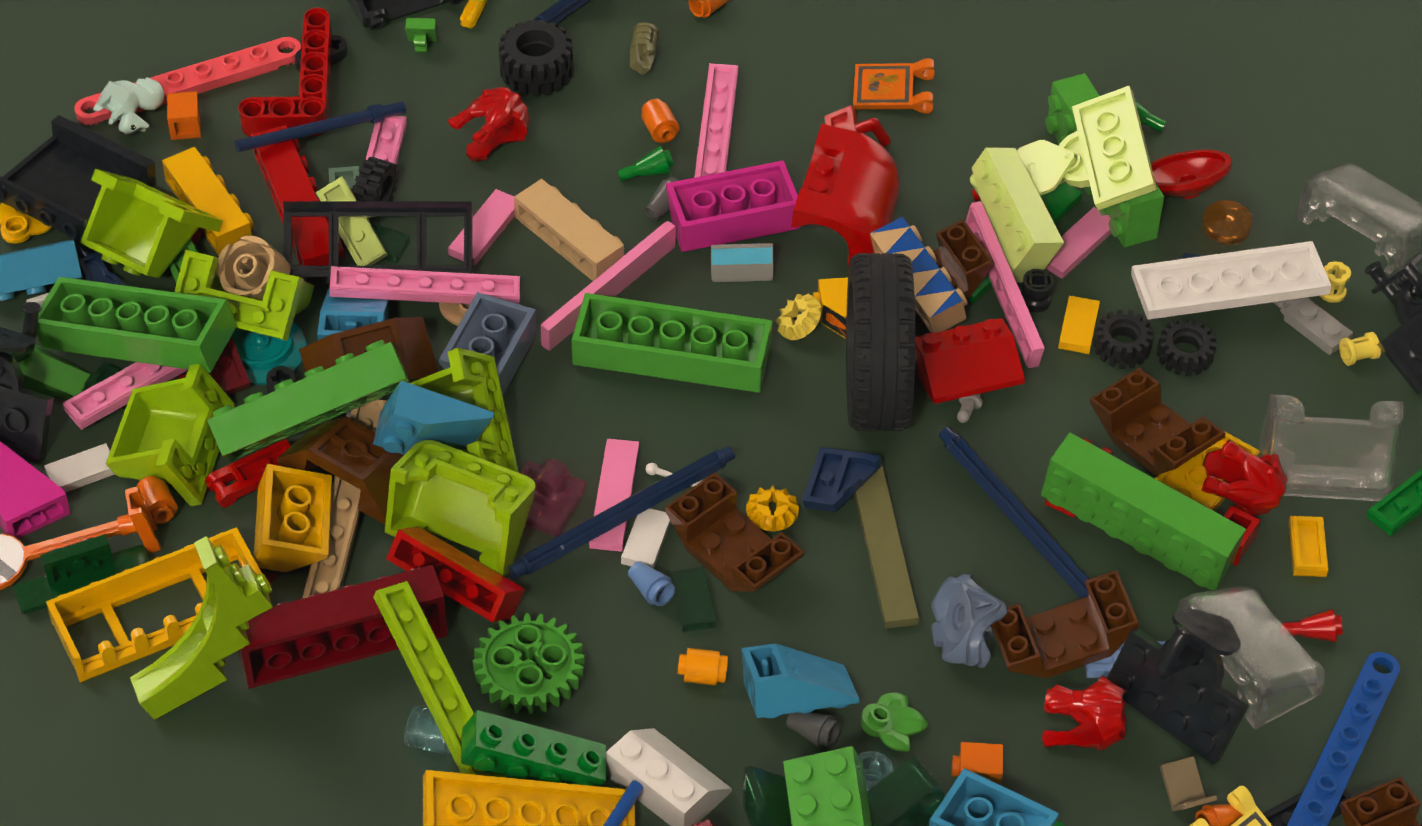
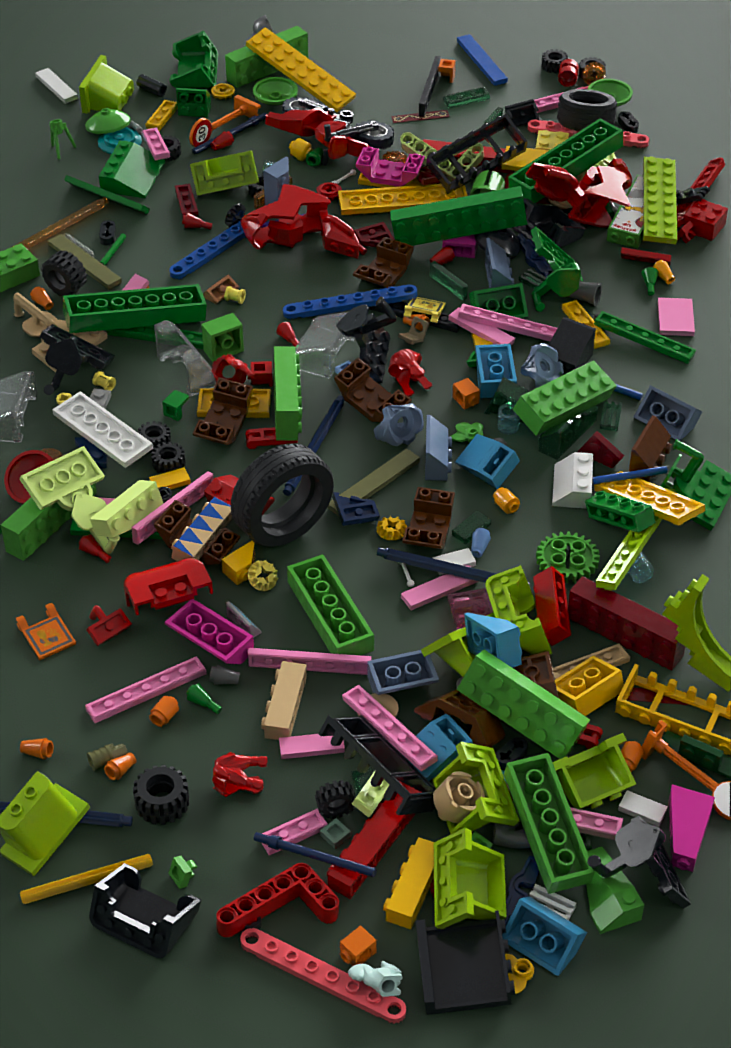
camera: 125 degrees left, 5 degrees down
yellow tile [1288,516,1328,577] -> none
none -> orange cone [104,752,137,780]
none -> green panel [162,390,189,421]
none -> bright green brick [201,313,244,362]
none -> sand blue slope [425,415,452,481]

